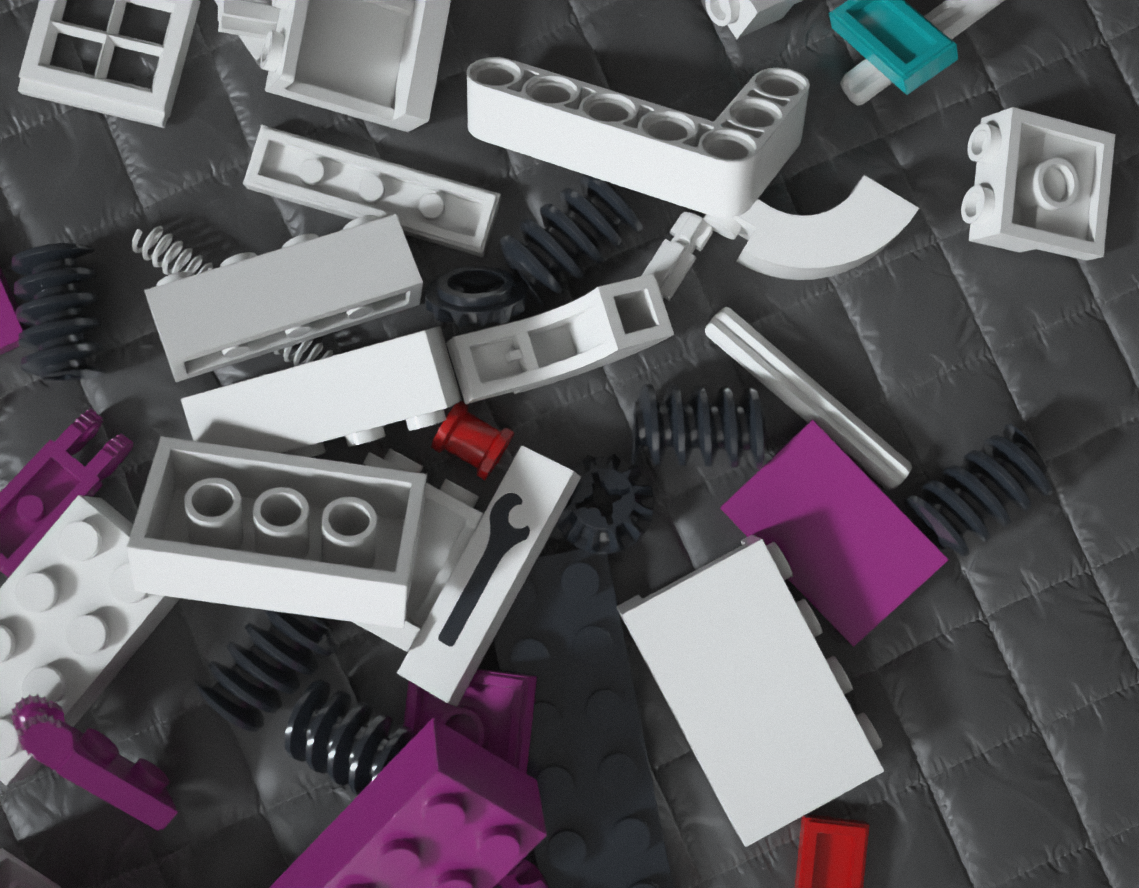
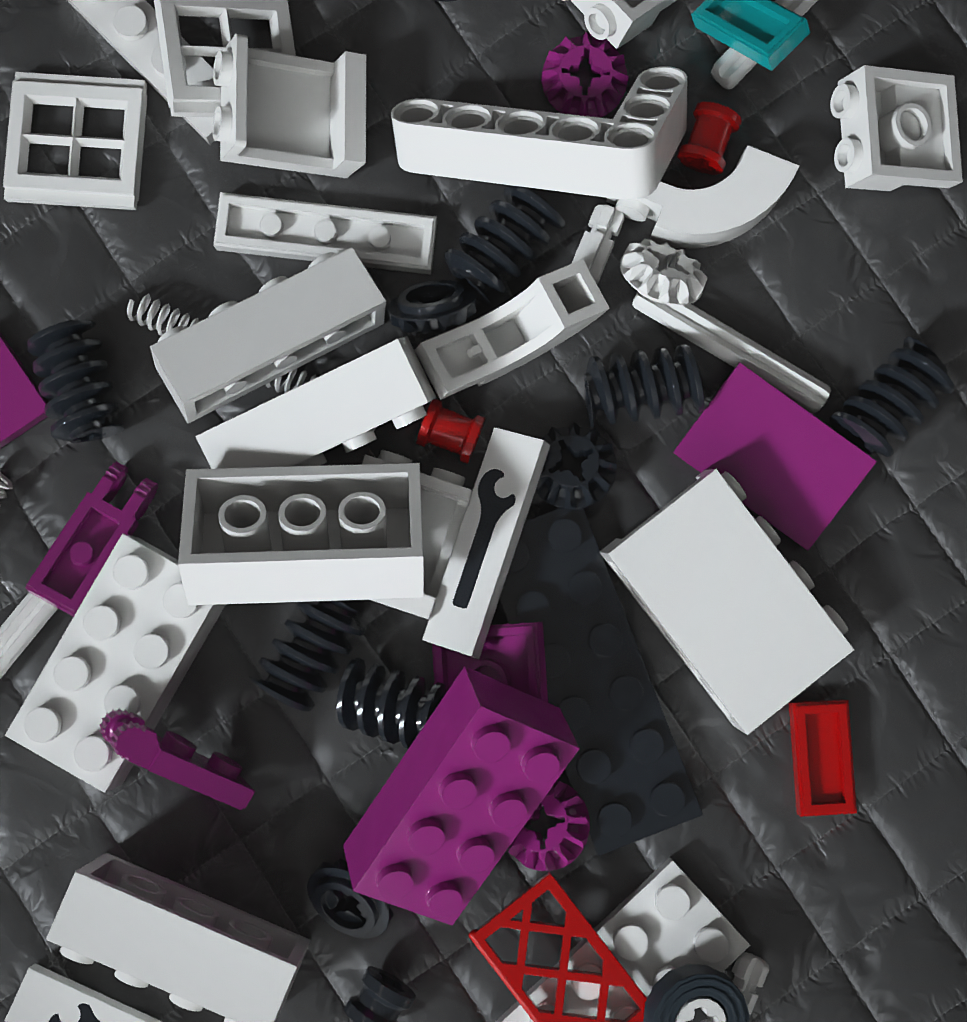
camera: 10 degrees left, 0 degrees up
none -> magenta gear [542,31,629,118]
none -> white gear [620,239,707,305]
none -> red bush [677,102,742,175]

